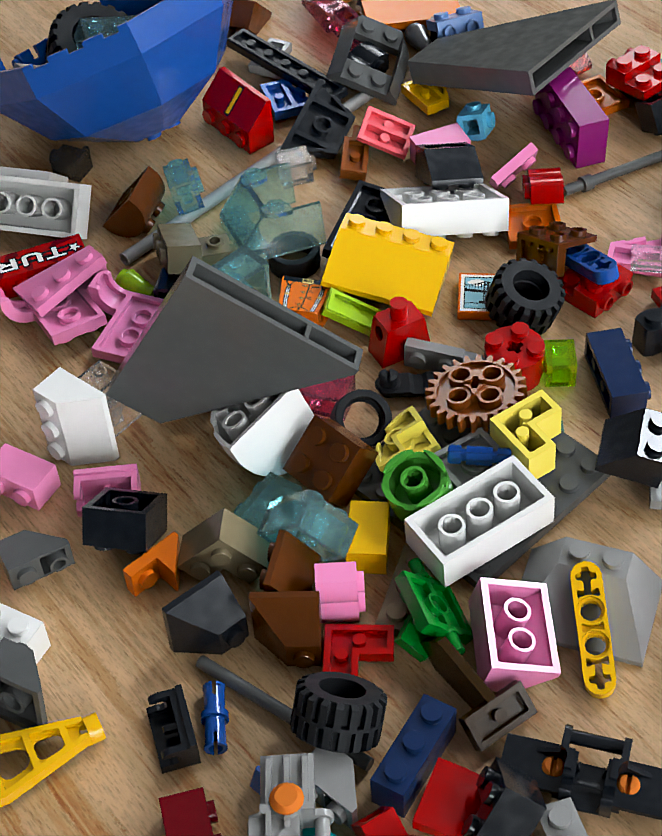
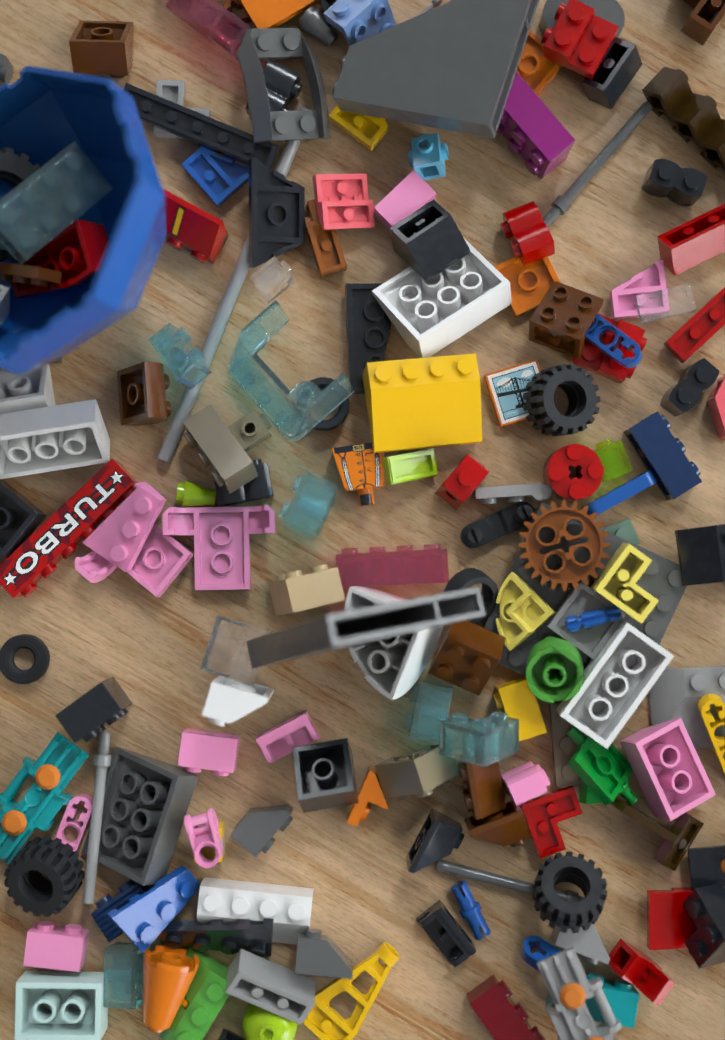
camera: 25 degrees left, 40 degrees up
dark blue brick [370,694,457,818] -> none
bright pink wing [489,142,538,191] -> none
none -> blue beam [581,470,658,516]

